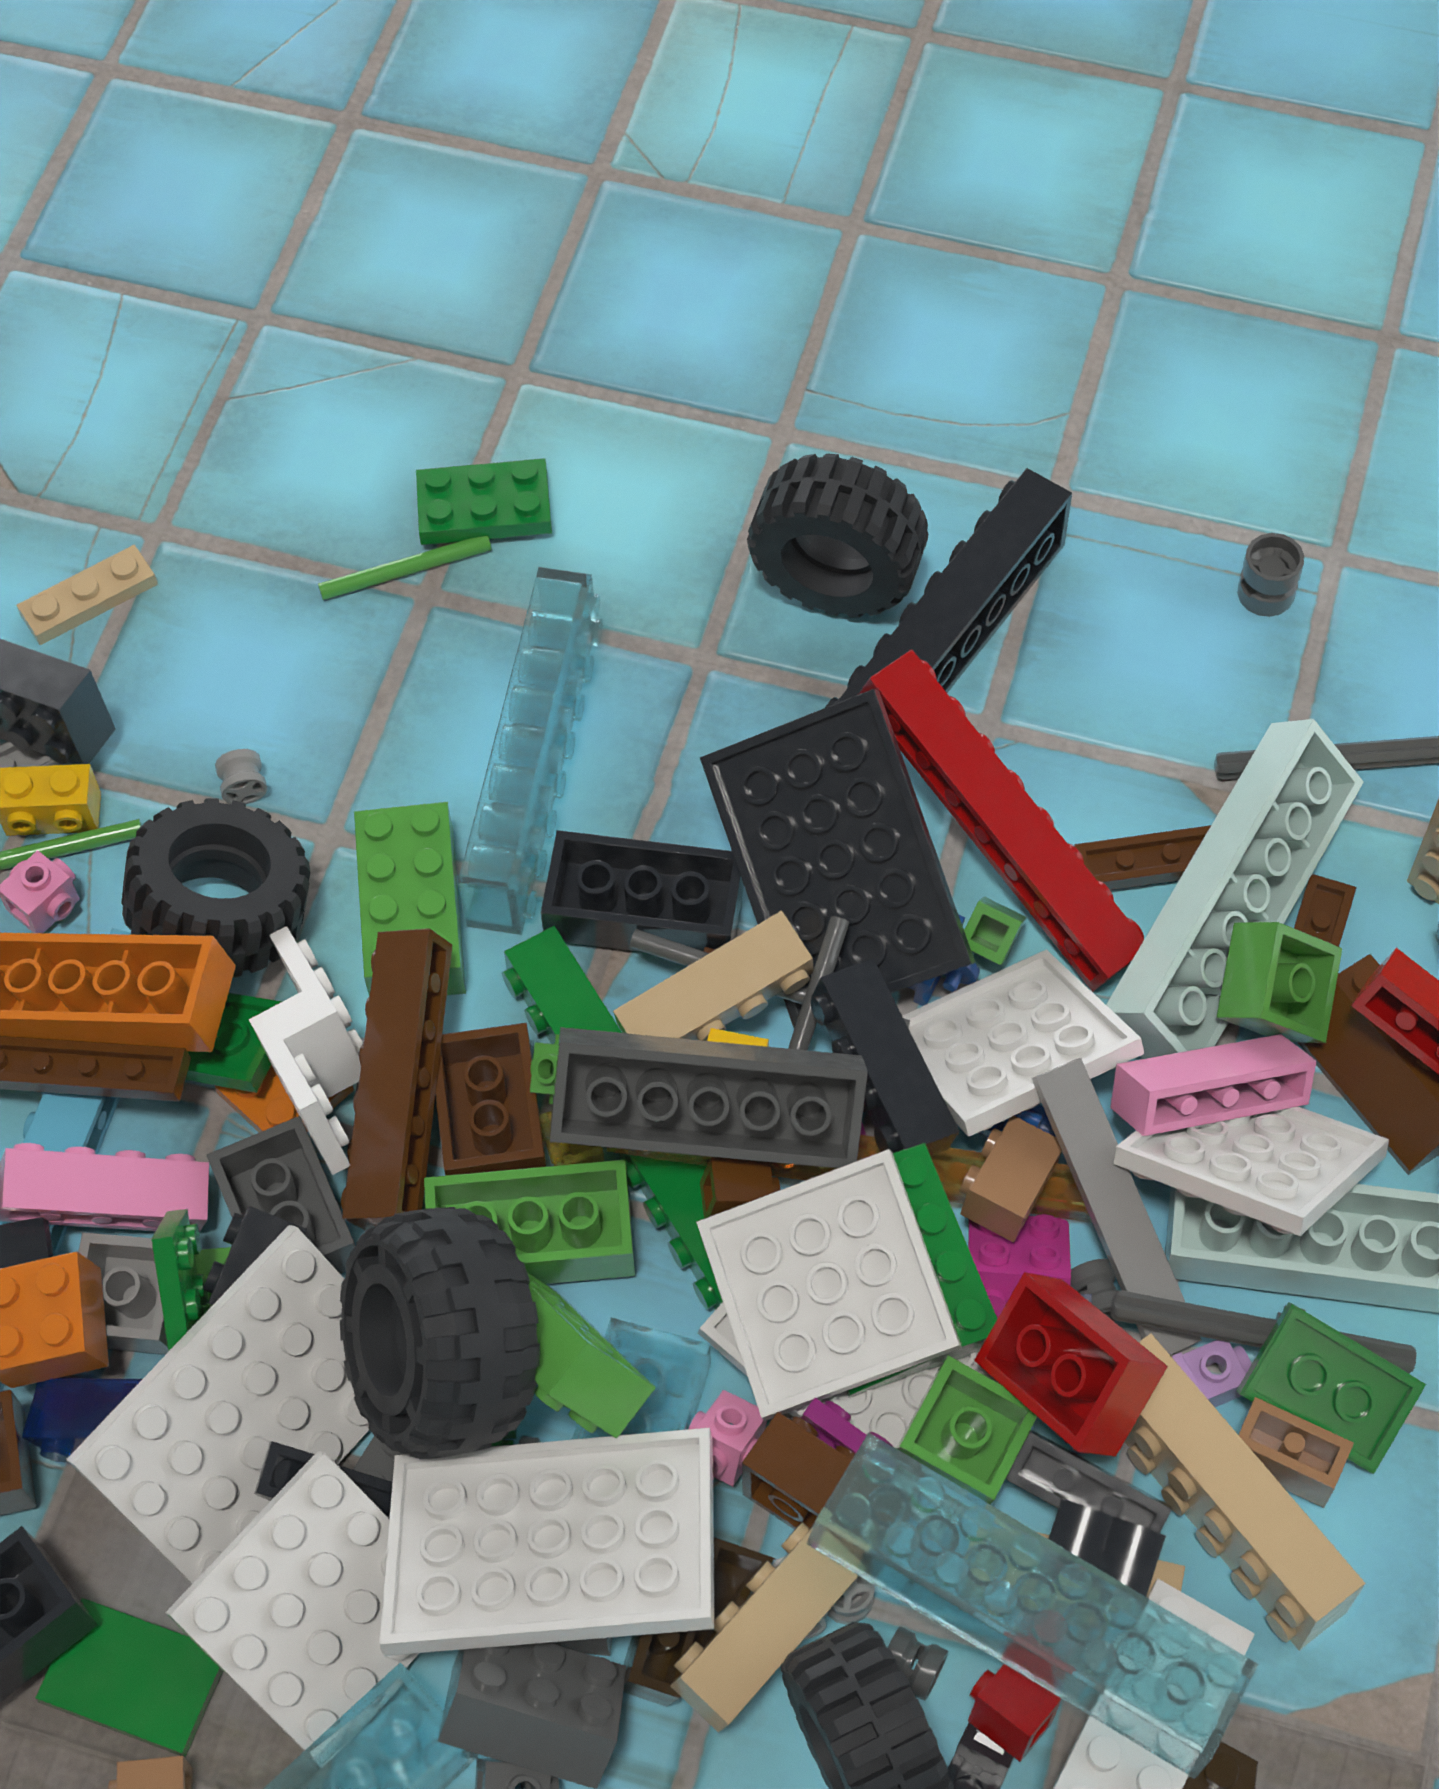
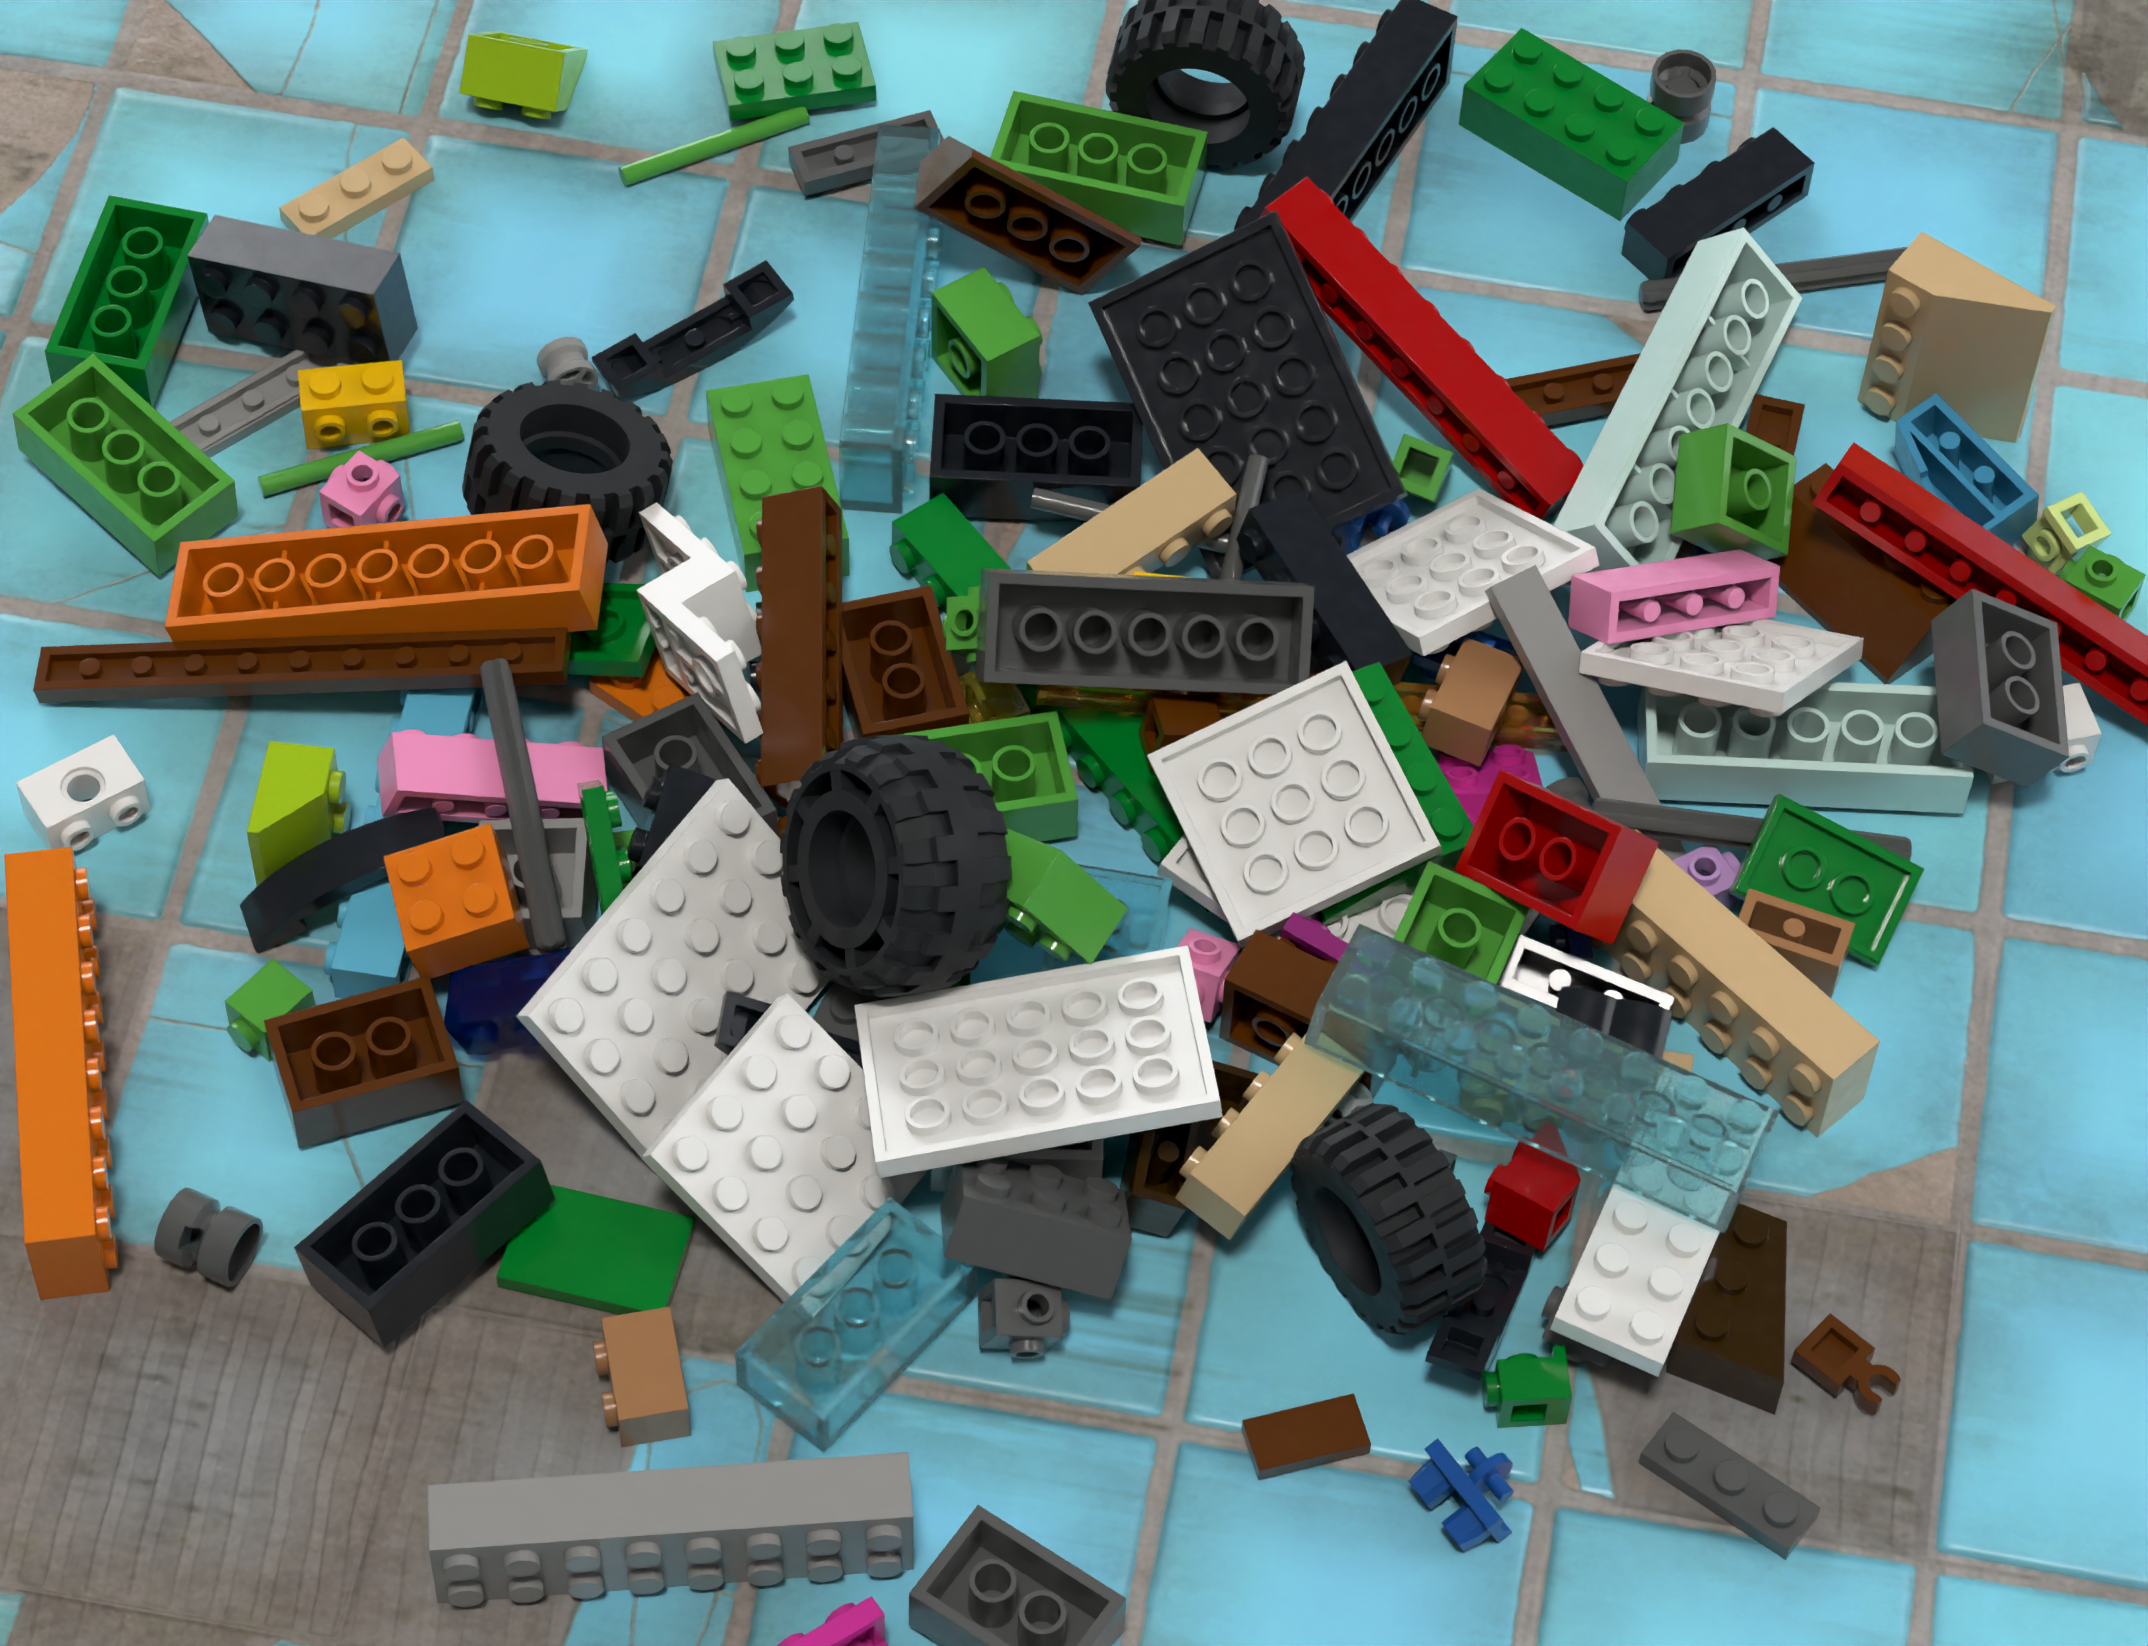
camera: 10 degrees left, 5 degrees down
none -> lime slope [459,31,588,119]
none -> dark grey axle [480,658,568,955]
none -> black slope [592,260,794,398]
none -> dark grey plate [788,110,944,196]
none -> reddish brown slope [914,136,1141,295]
none -> bright green brick [931,267,1043,398]
none -> bright green brick [990,91,1208,246]
none -> green brick [1459,28,1684,221]
none -> black brick [1621,127,1815,280]

